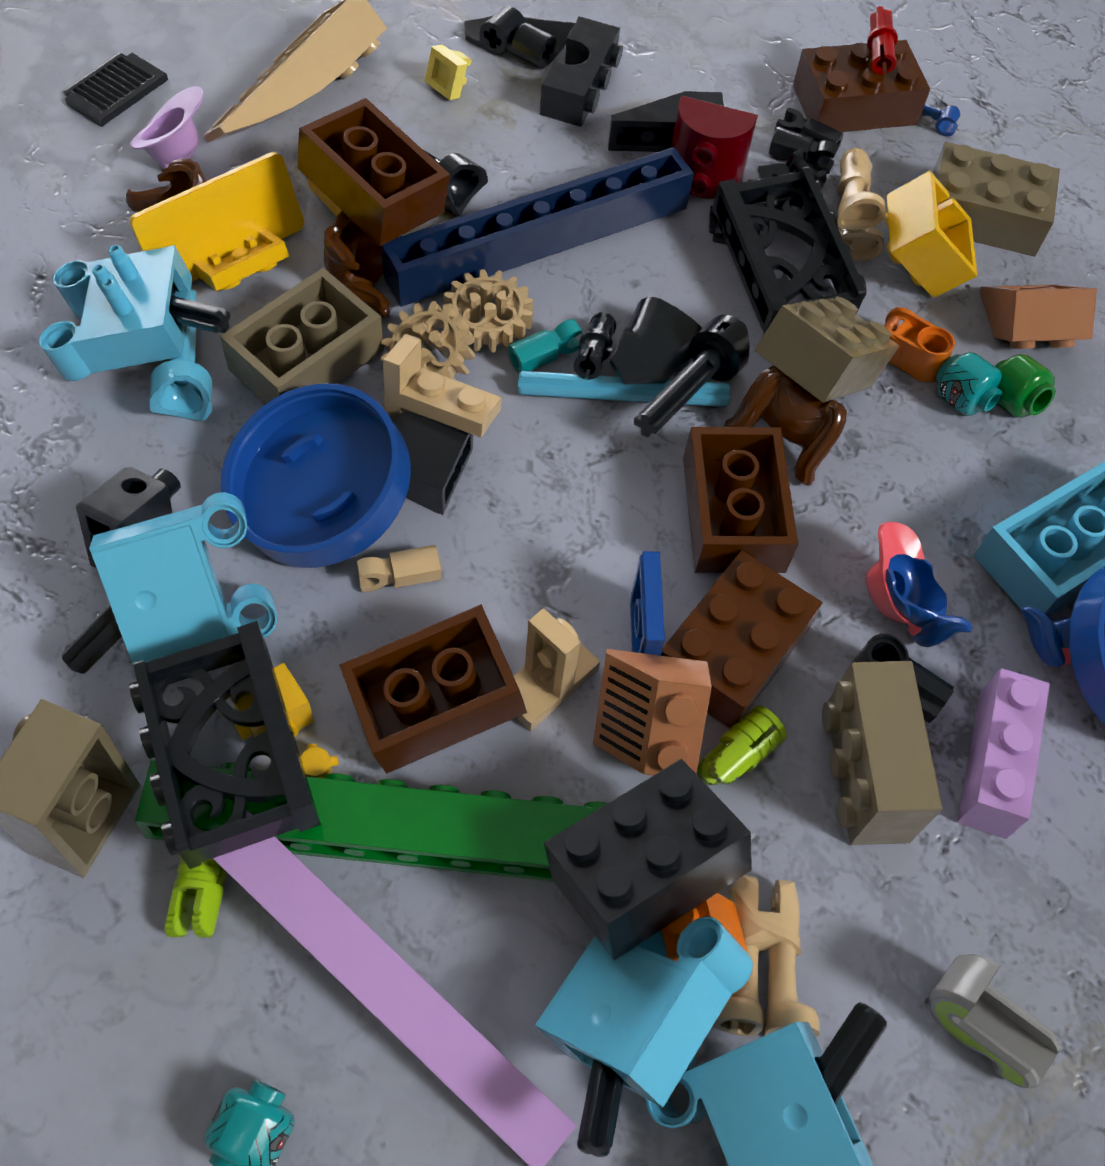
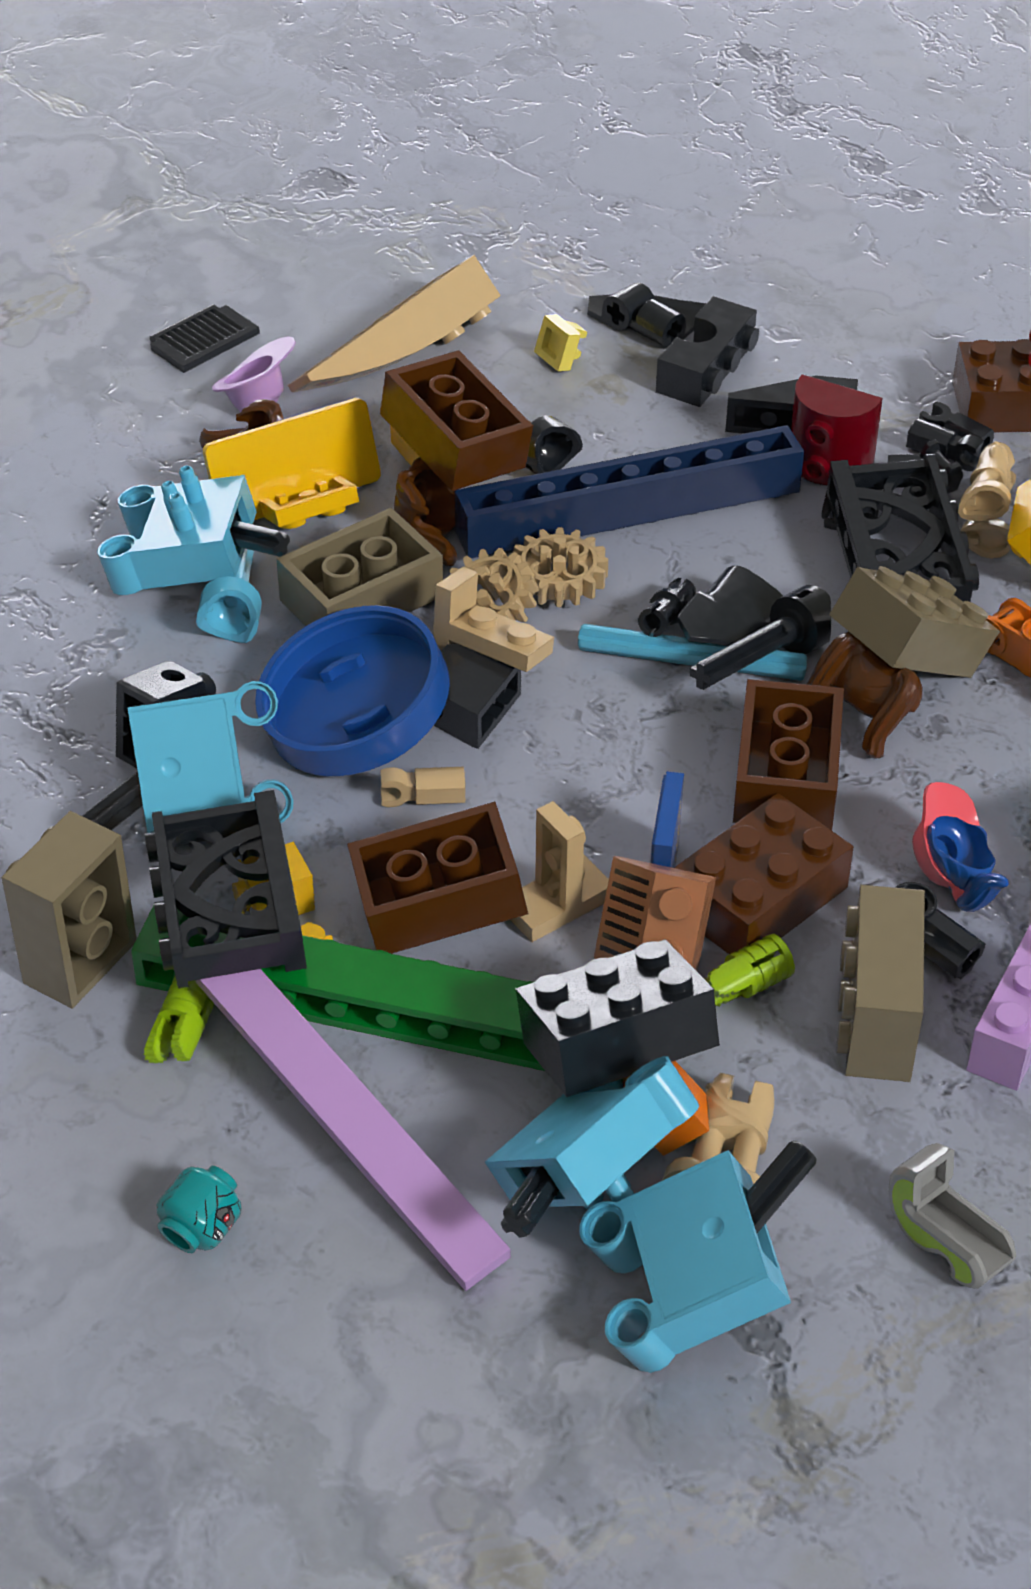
camera: 15 degrees right, 15 degrees down
teal bar [508,319,582,374] -> none

